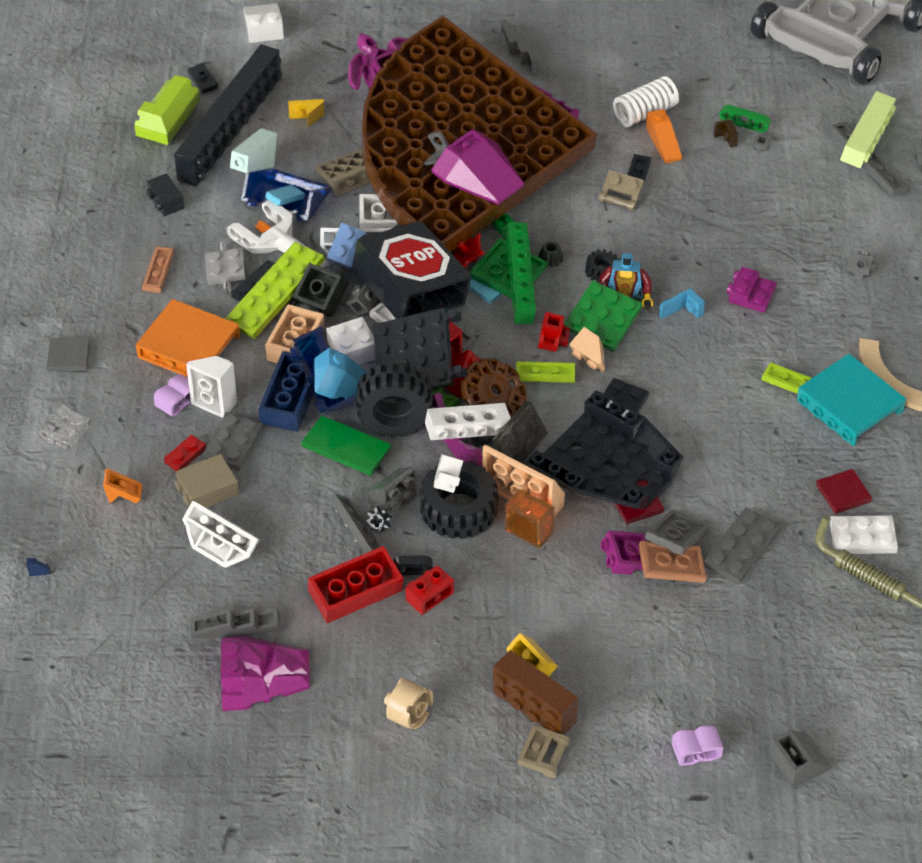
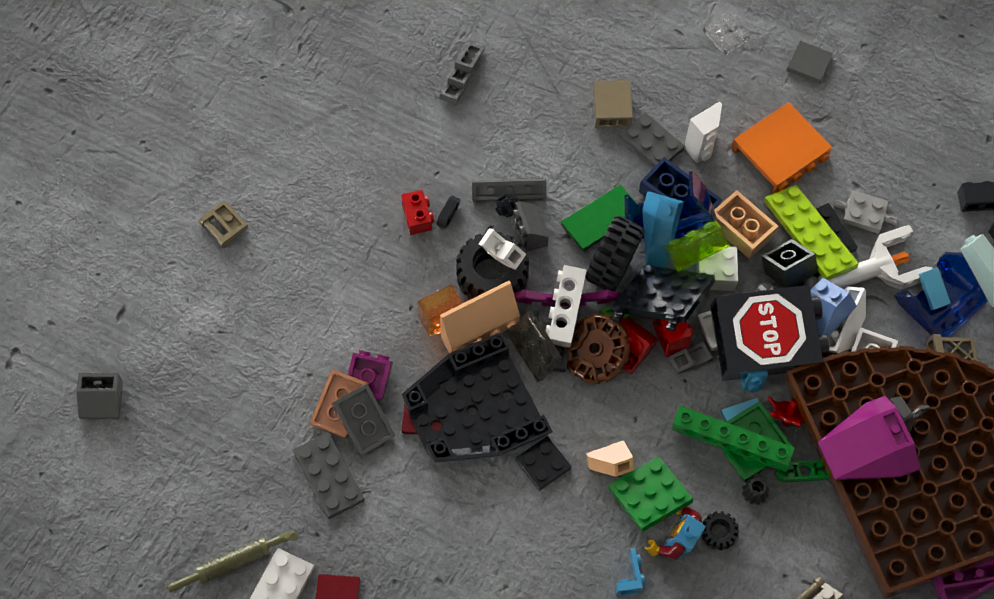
camera: 115 degrees right, 15 degrees up
orange slope [103,468,143,504] -> none
nougat tile [142,246,175,293] -> none
lavender brick [154,374,191,417] -> none
red plate [164,434,206,471] -> none
white wedge [183,501,259,568] -> none
magenta wedge [221,636,310,711] -> none
red brick [308,546,403,624] -> none
tan brick [384,678,433,730] -> none
reddish brown brick [493,650,579,735] -> none
yellow brick [506,633,558,676] -> none
lime plate [516,361,575,383] -> none
red brick [537,312,570,352] -> none
lavender brick [671,725,723,766] -> none
none -> clear neon green brick [664,221,730,272]

